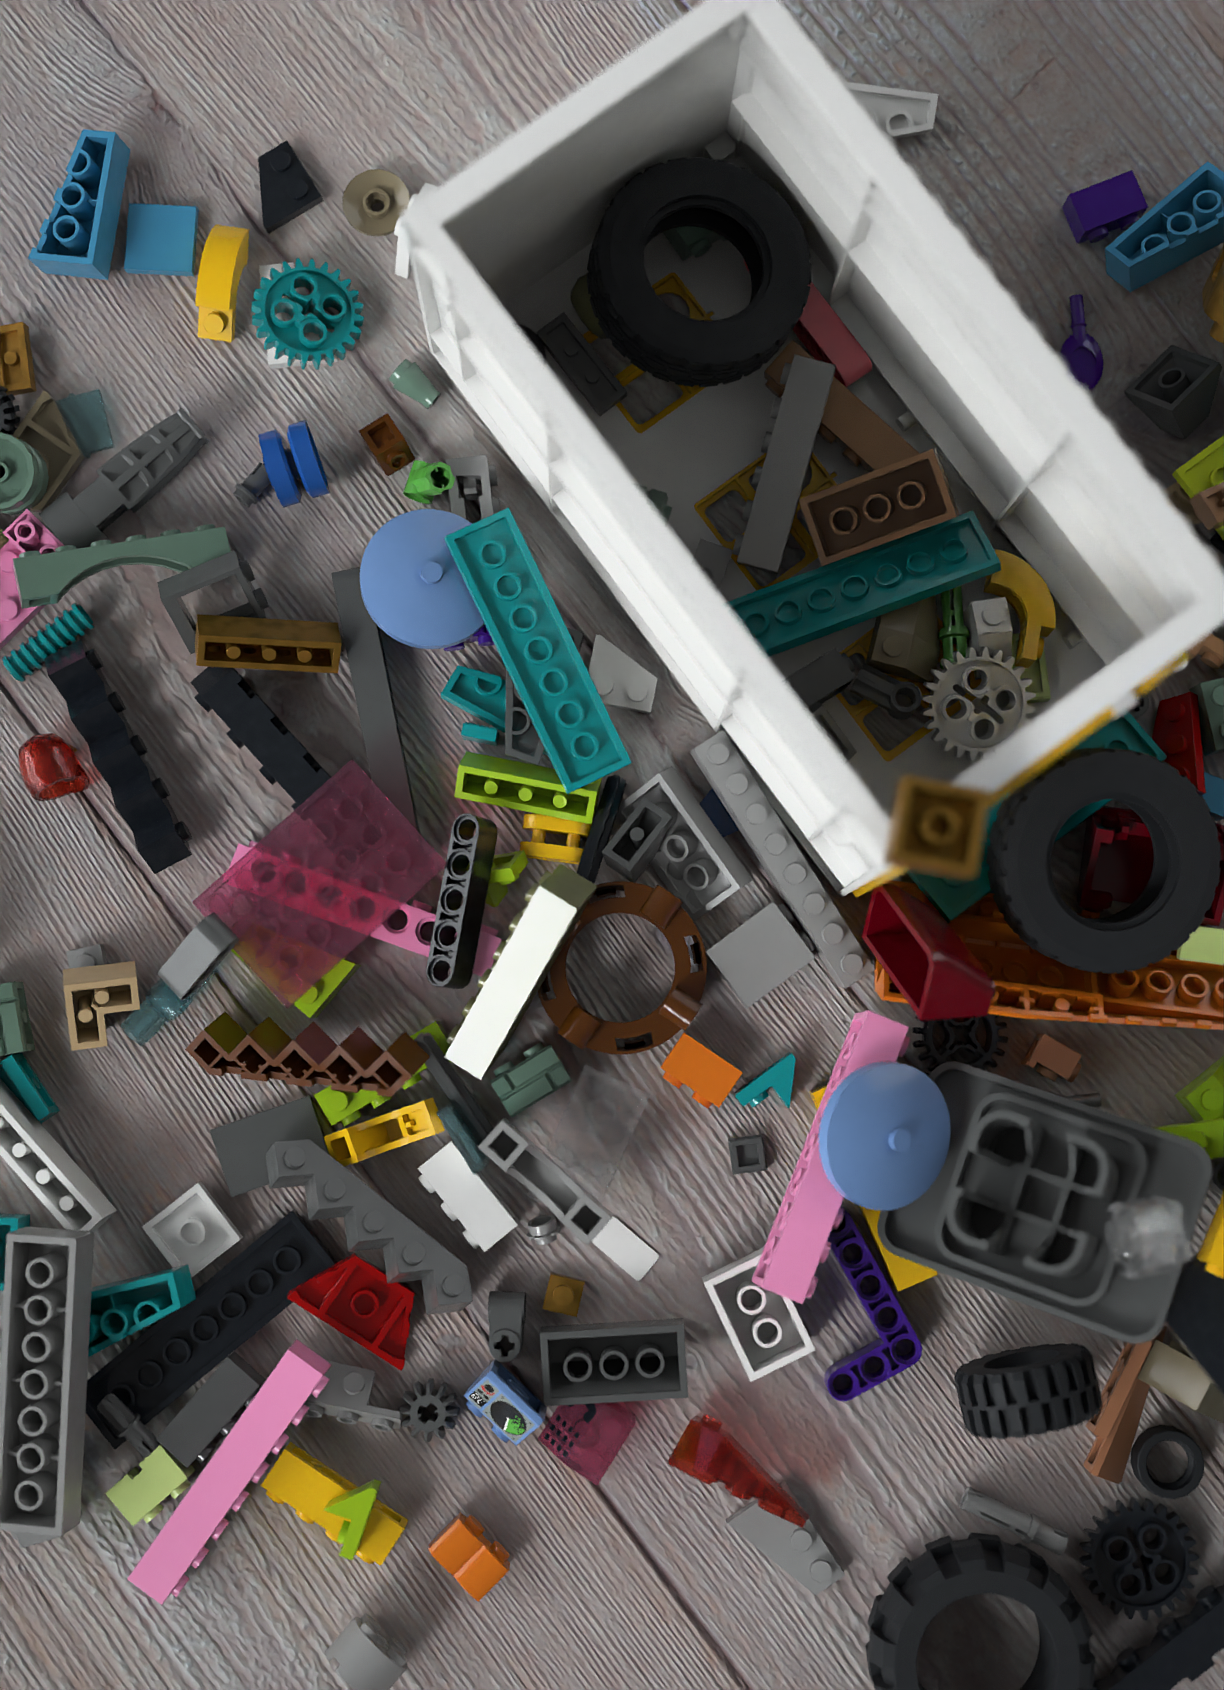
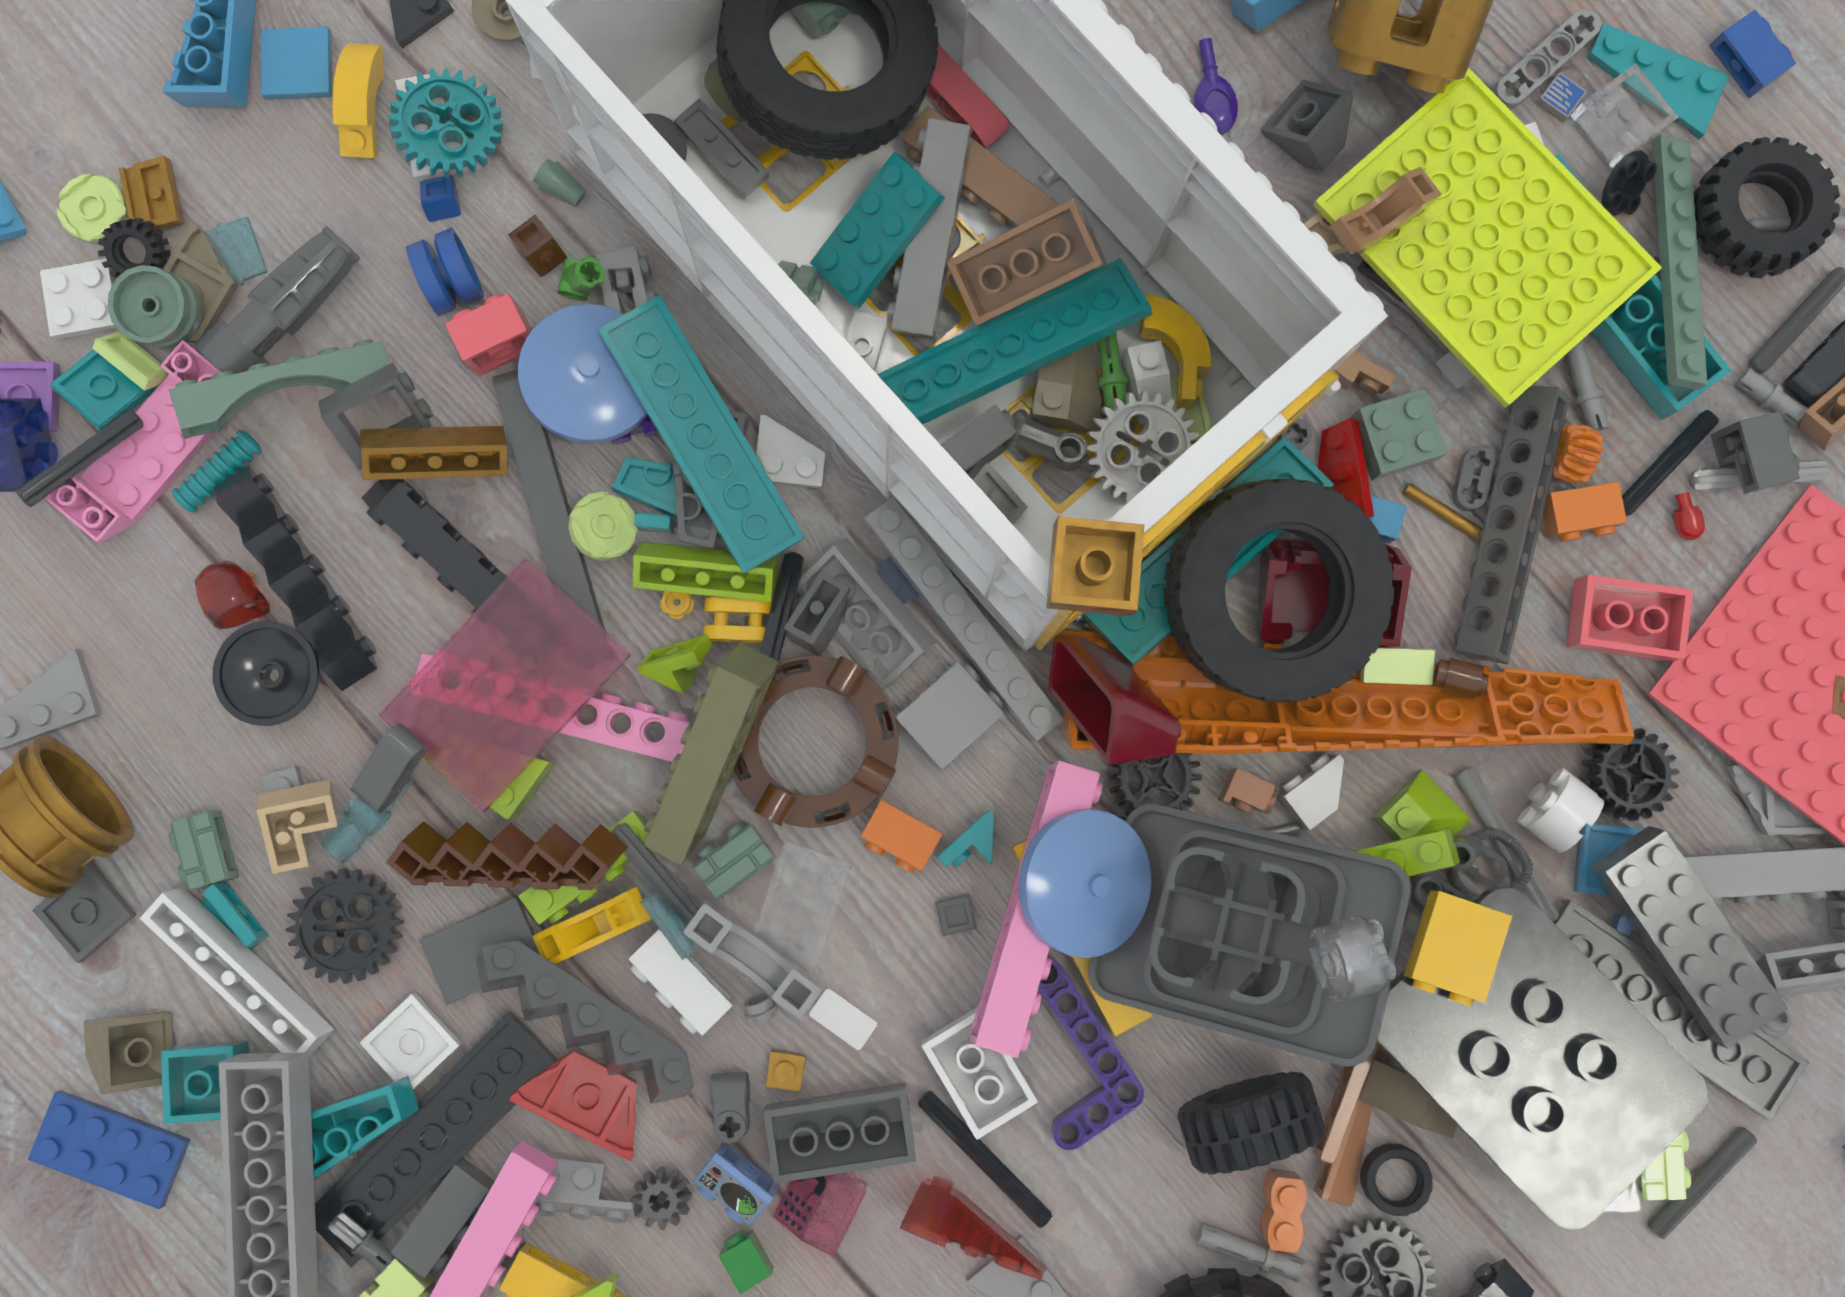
camera: 10 degrees left, 0 degrees up
dark grey pin [233,462,270,507] -> none
black beam [426,813,498,989] -> none
none -> black dish [212,621,320,726]
none -> black gear [286,868,404,984]
none -> blue slope [420,175,461,222]
none -> coral brick [445,293,532,377]
none -> yellowish green tile [568,491,638,561]
none -> yellow plate [660,591,694,620]
none -> green brick [719,1230,774,1294]
none -> teal plate [810,152,946,308]
none -> black axle [918,1091,1052,1228]
none -> orange brick [1260,1169,1307,1253]
none -> white slope [1278,753,1344,830]

